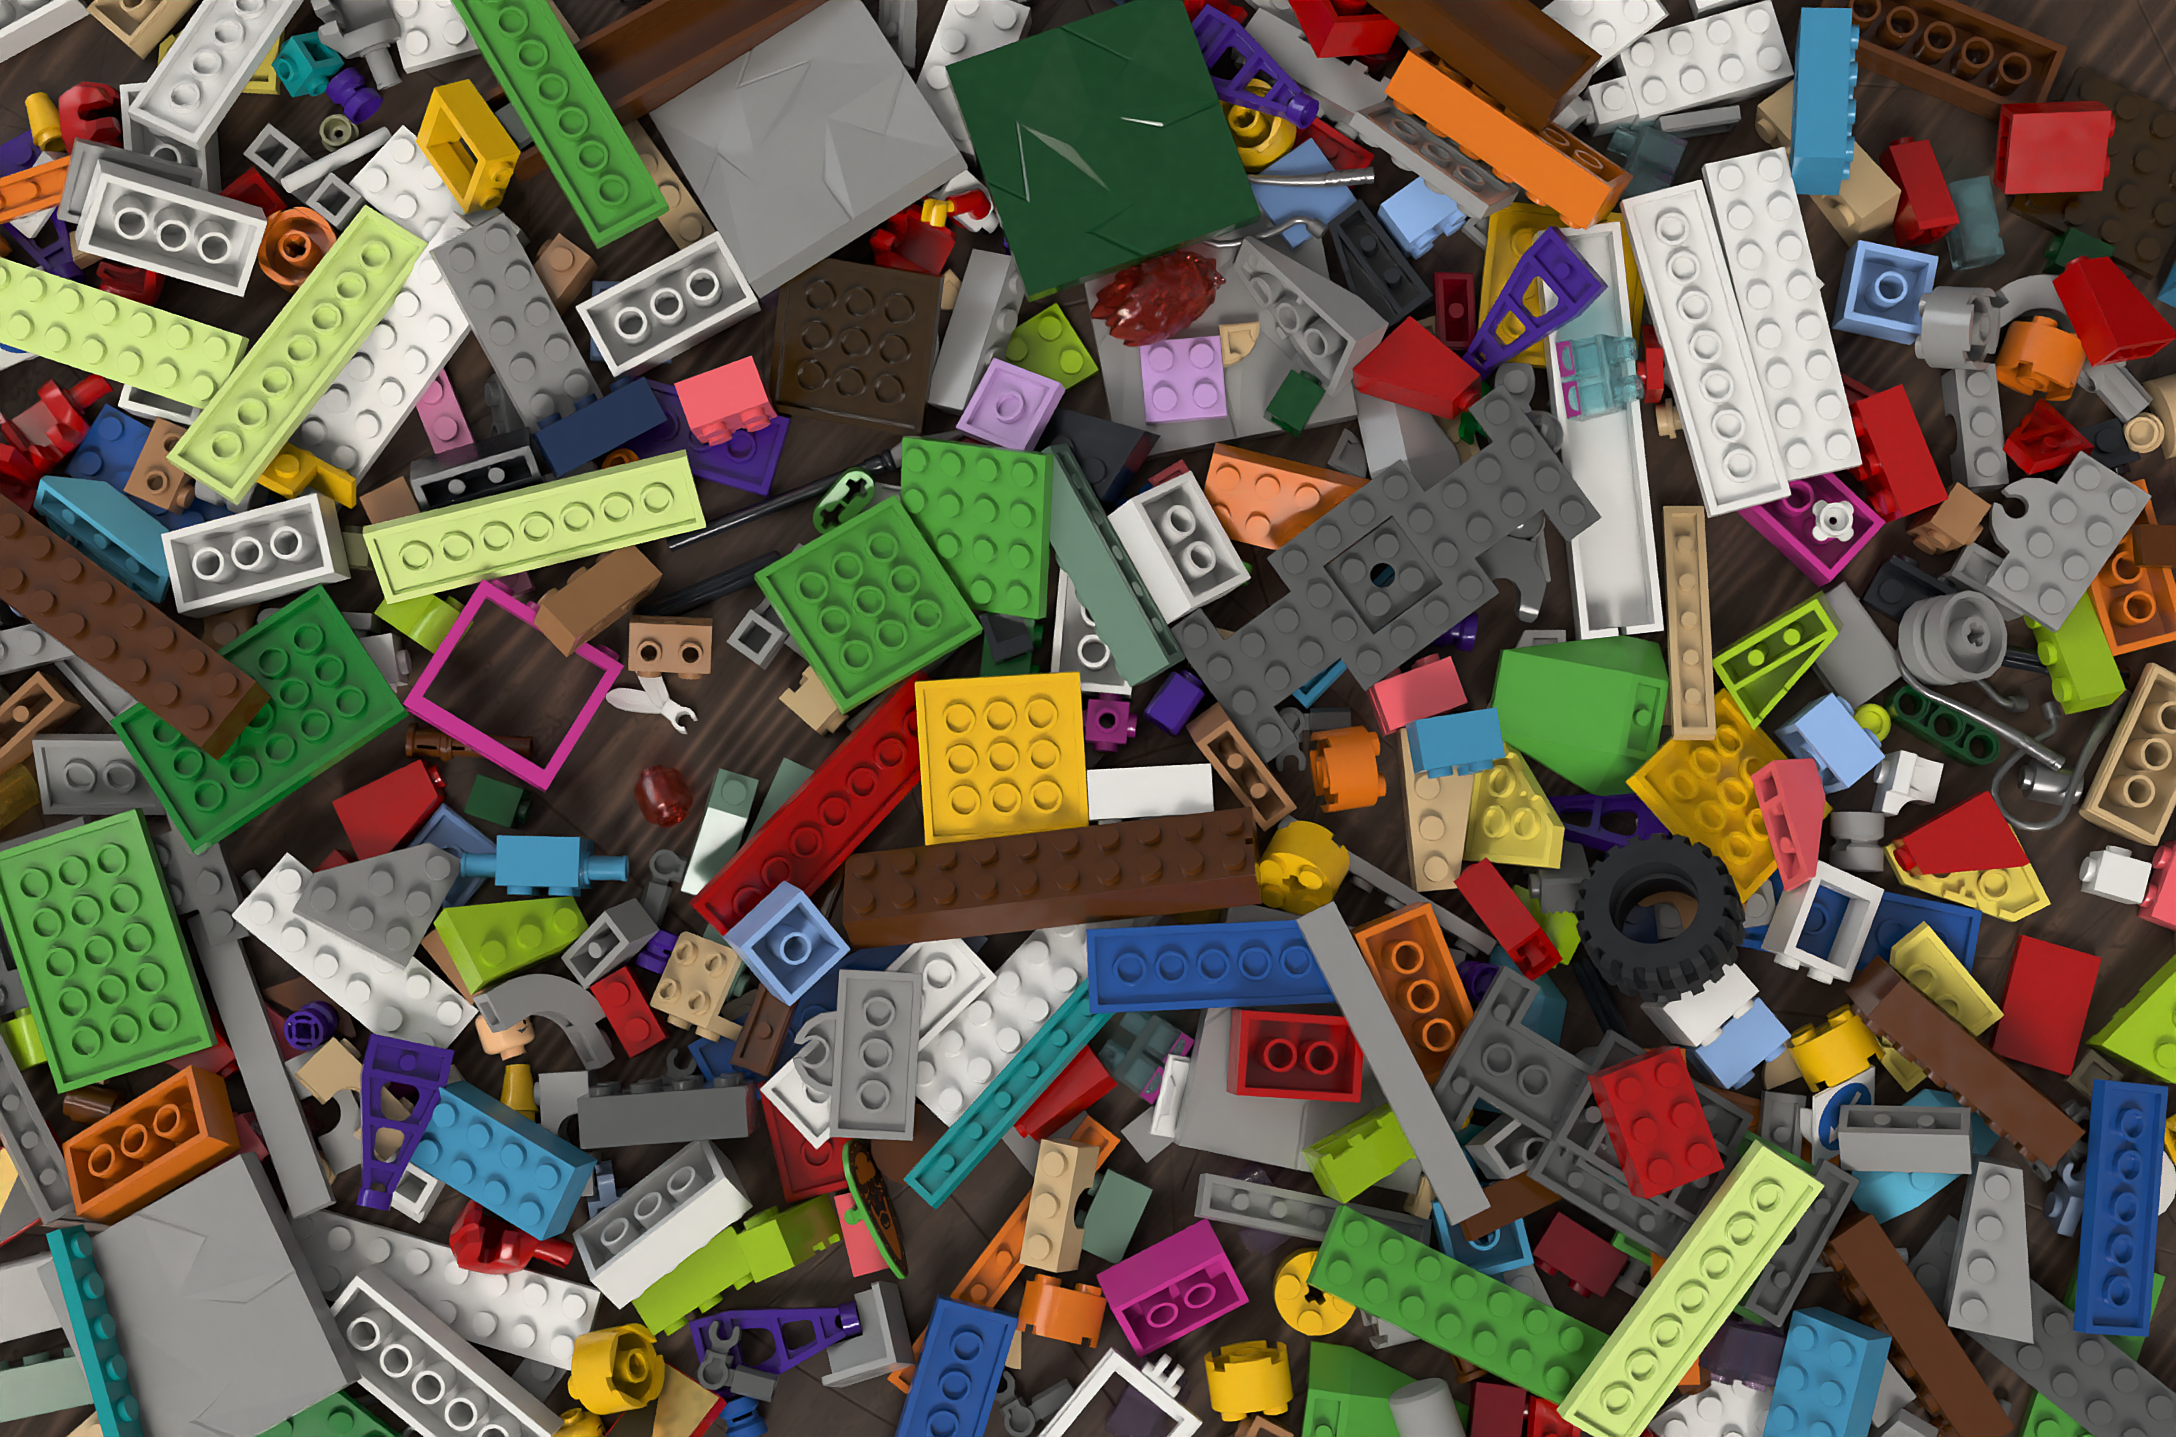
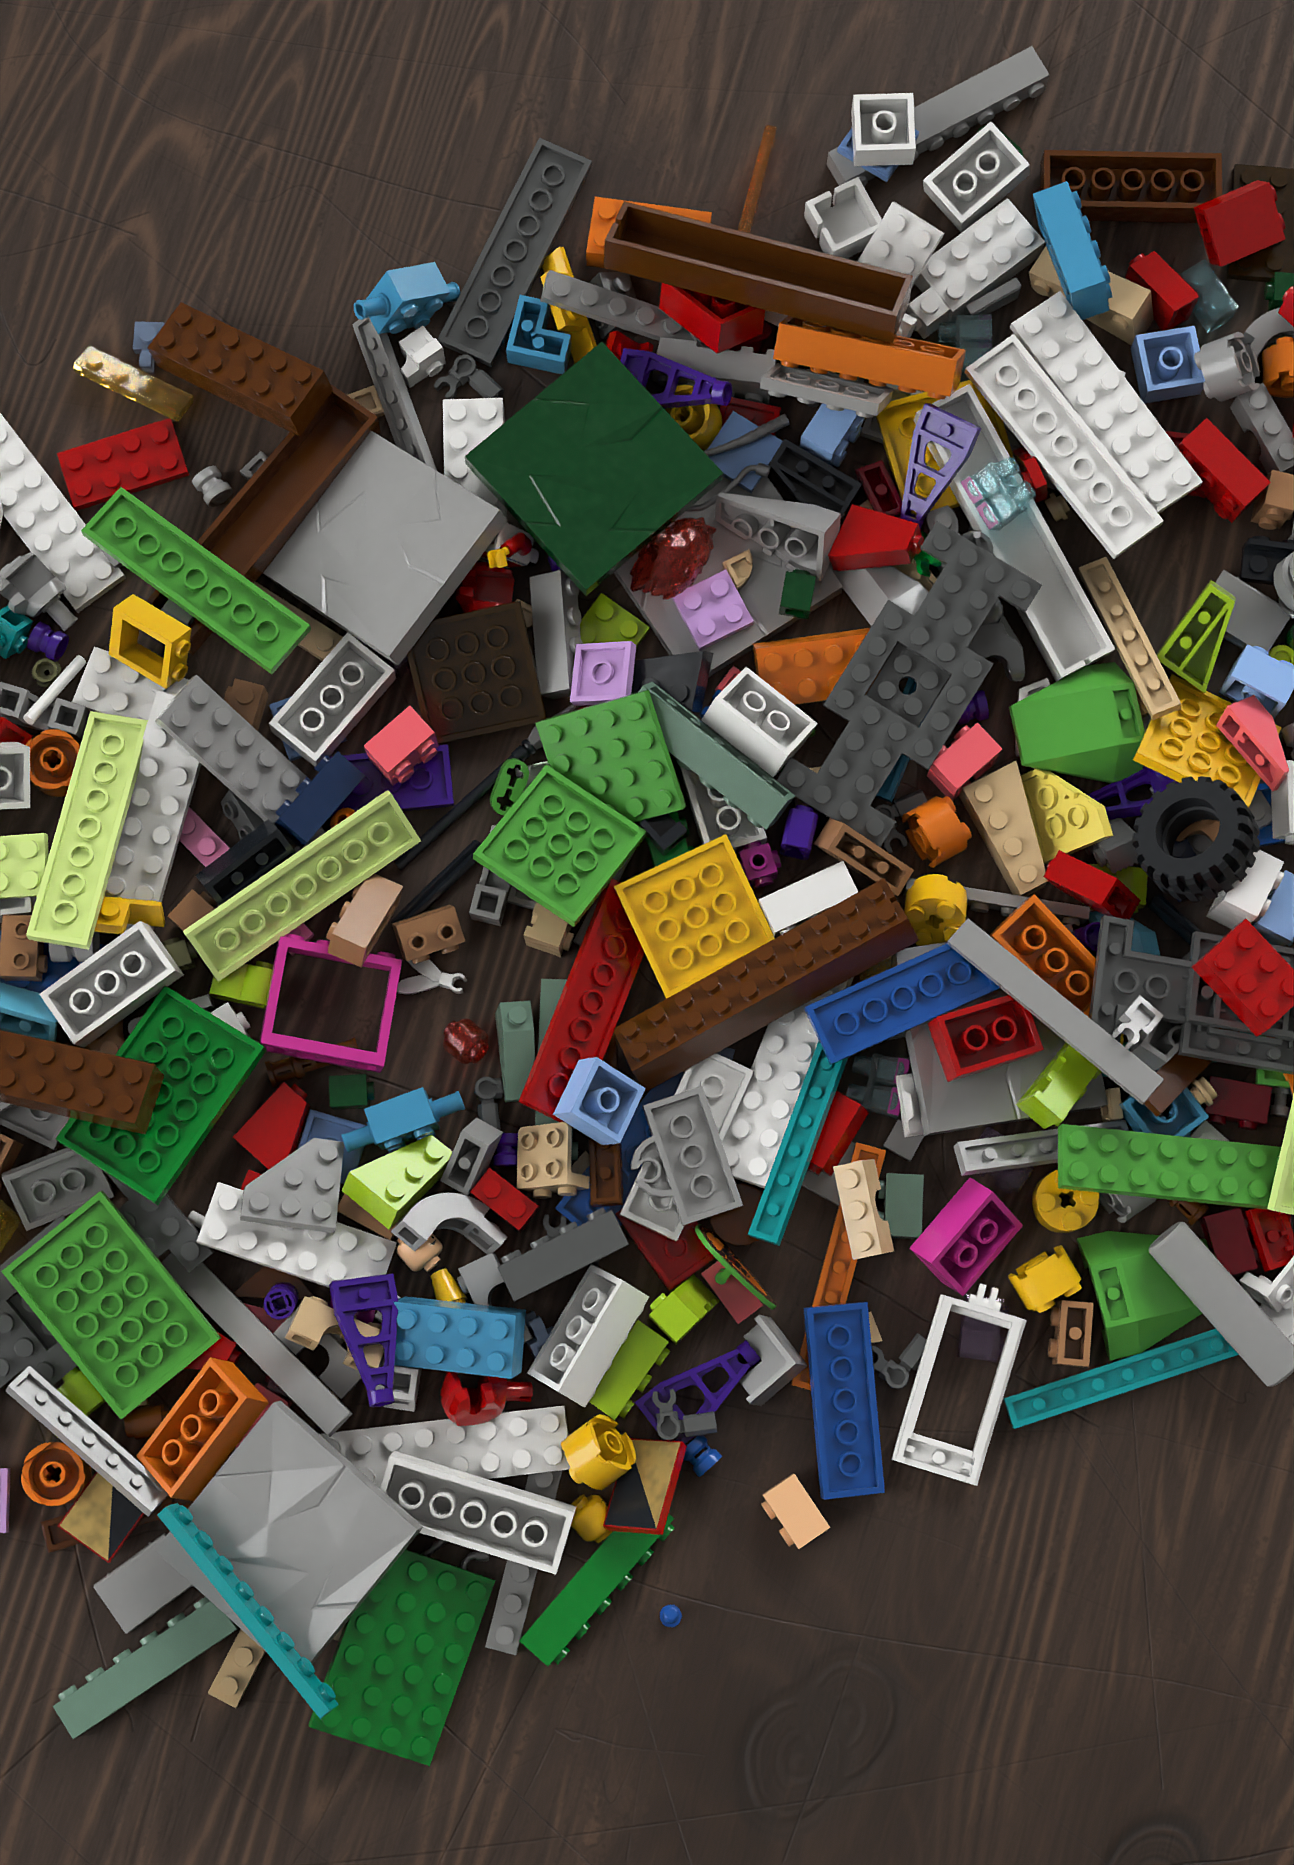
camera: 25 degrees left, 5 degrees down
orange brick [1016,1274,1107,1348] -> none
light grey tile [1326,428,1367,478] -> none
dark azure brick [1406,707,1505,779] -> none
dark pink brick [1737,473,1886,587] -> none
white plate [1812,500,1854,542] -> none
none -> light grey plate [1112,995,1164,1050]
none -> tan plate [1189,1077,1217,1106]

